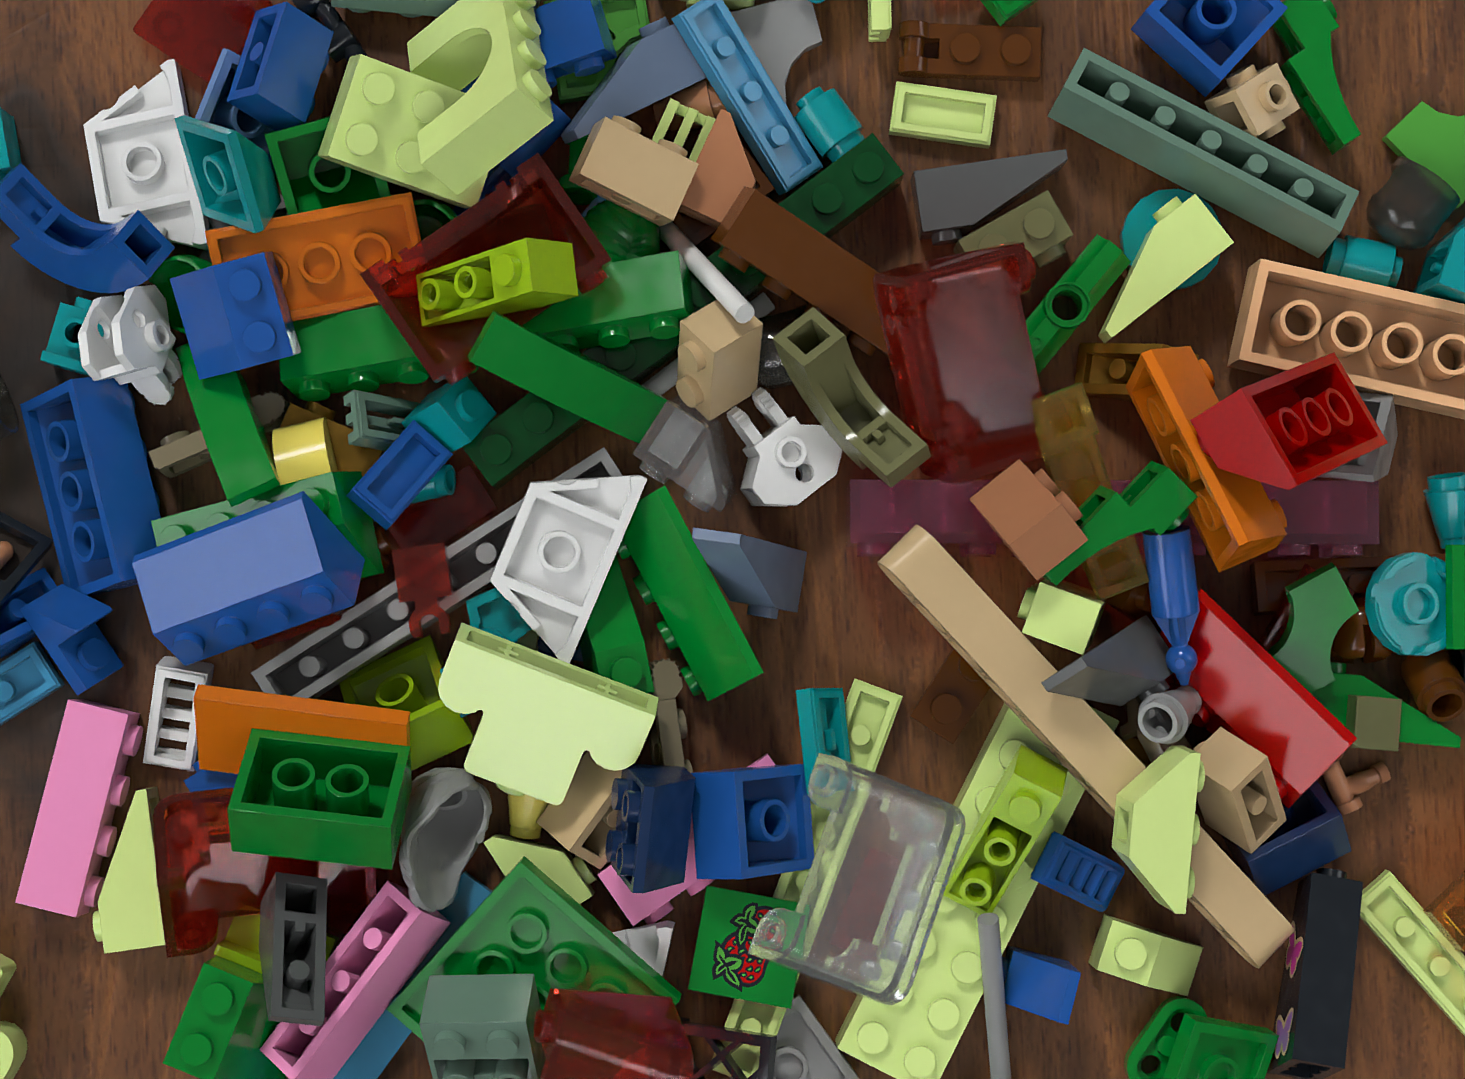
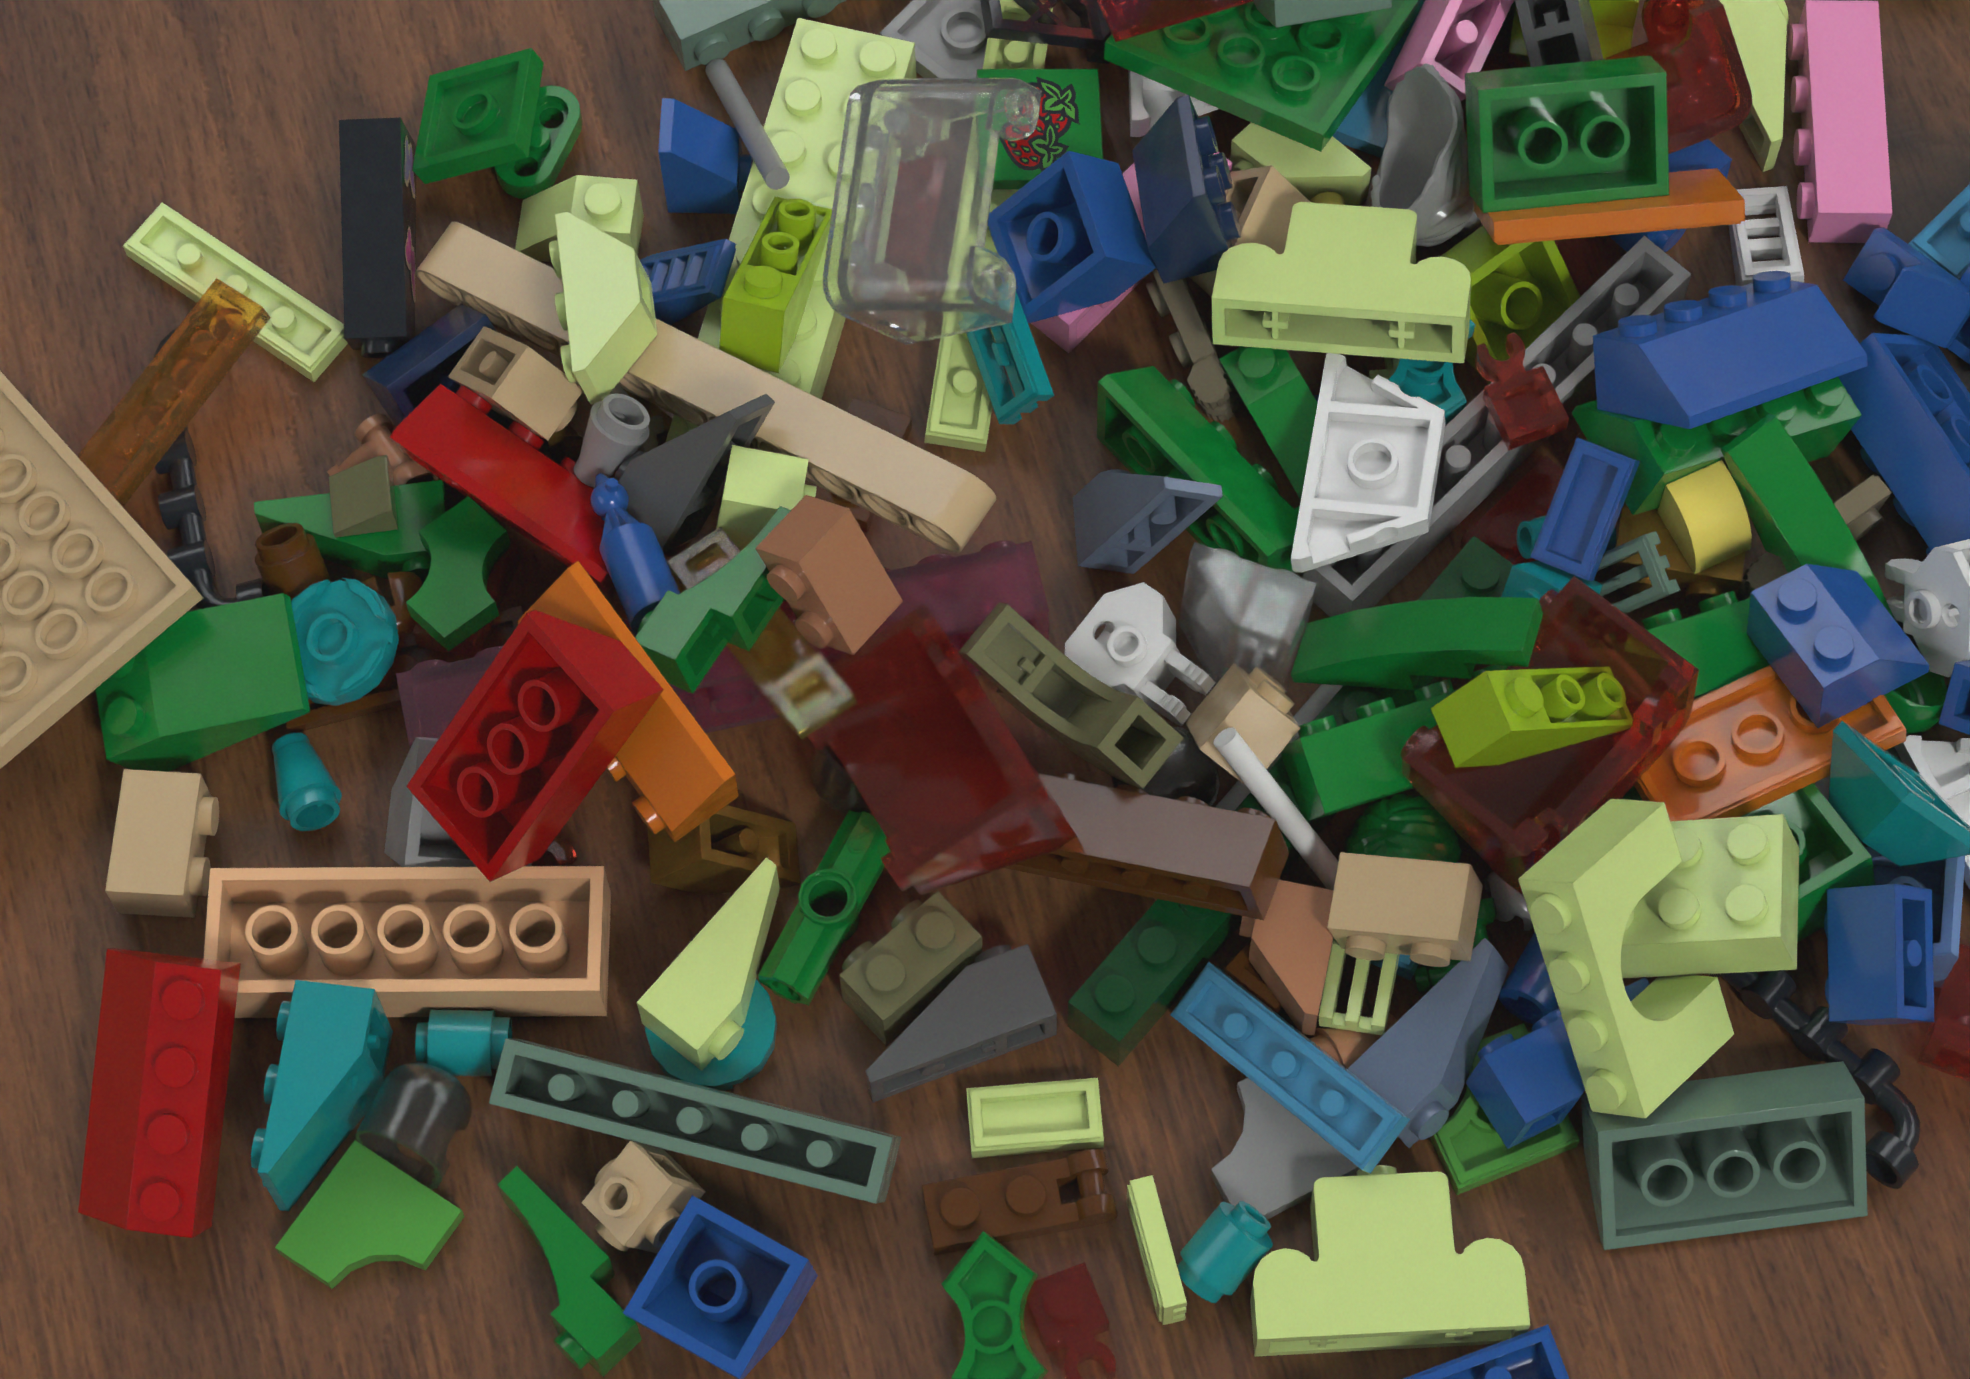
camera: 170 degrees right, 20 degrees down
teal brick [794,86,865,163] -> none

